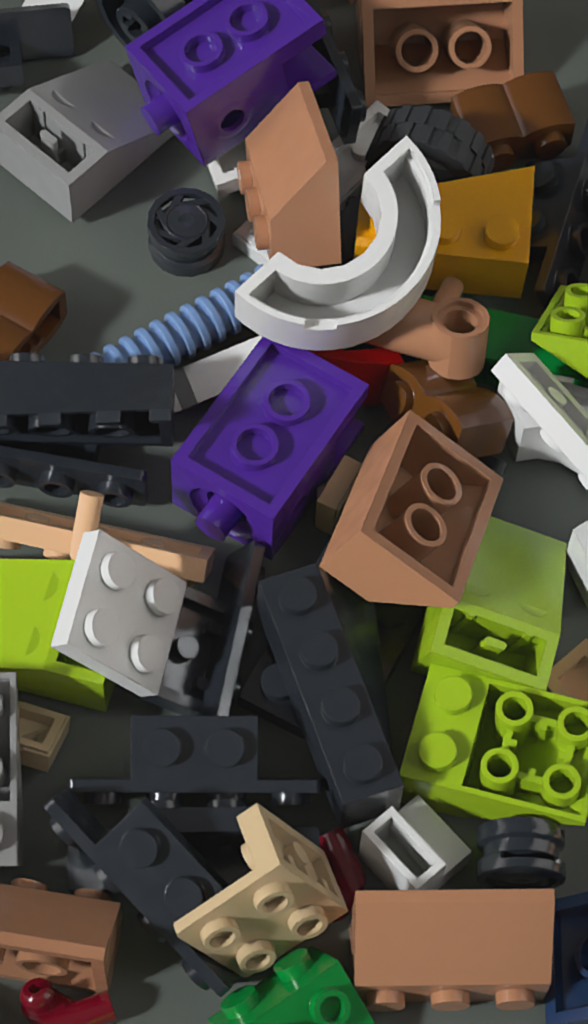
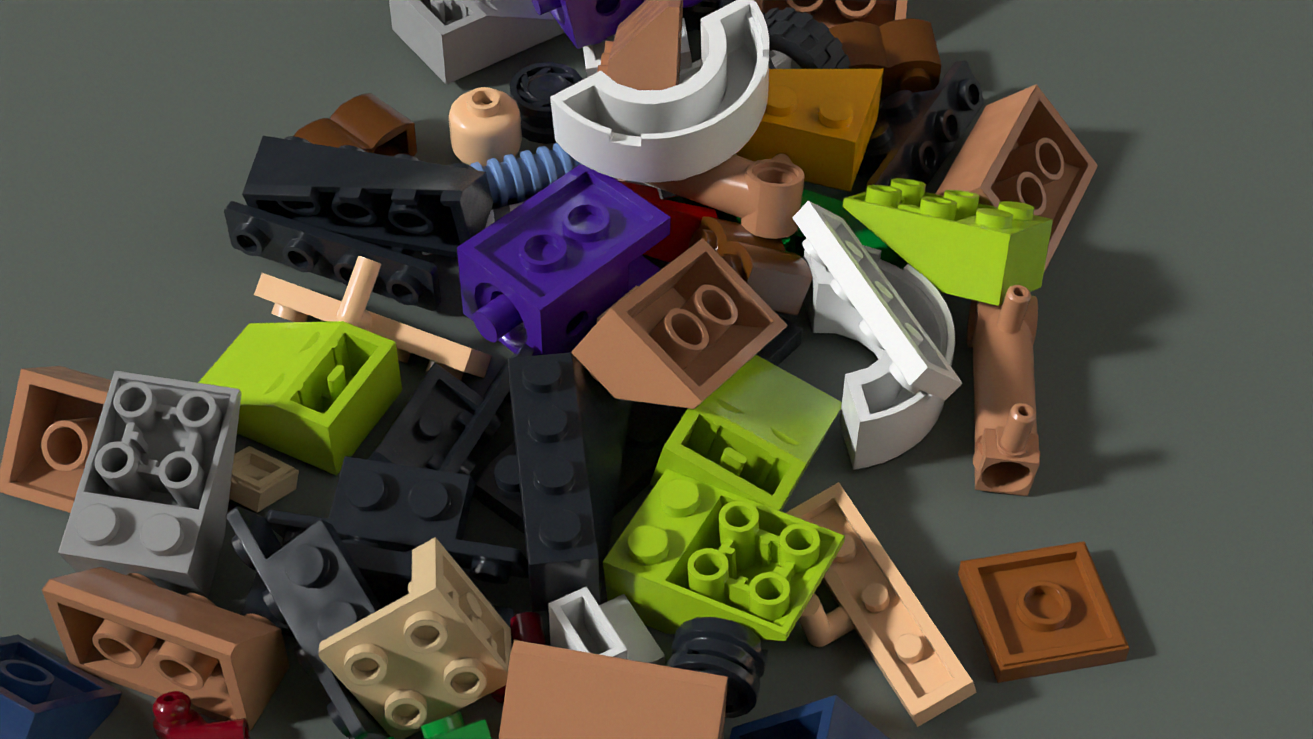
camera: 15 degrees right, 15 degrees down
white plate [51,529,187,697] -> none
none -> light nougat head [449,87,522,166]

